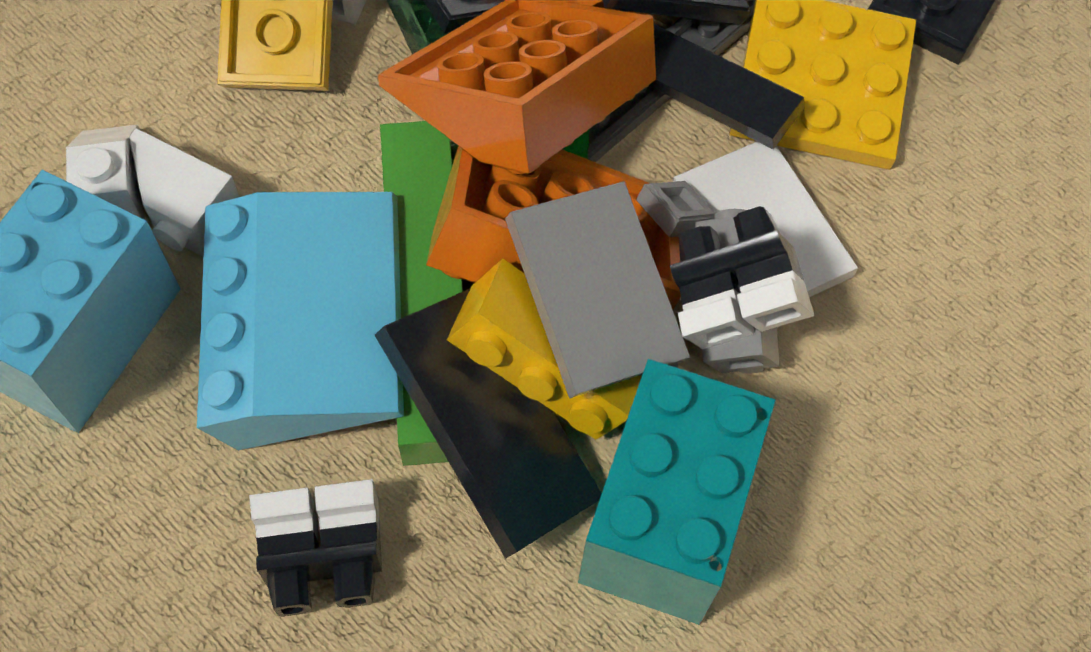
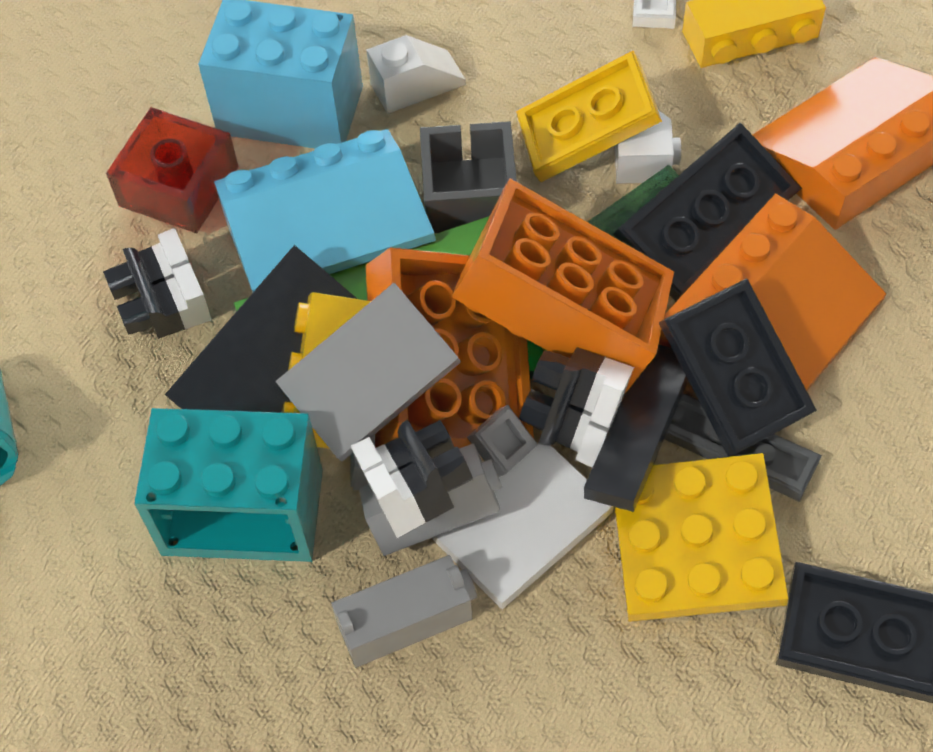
camera: 80 degrees right, 5 degrees down
white slope [129,128,239,257] -> none
none -> clear red brick [106,107,239,234]
none -> light grey brick [331,555,477,668]
none -> dark grey piece [420,121,517,233]
none -> black hips [519,347,634,468]

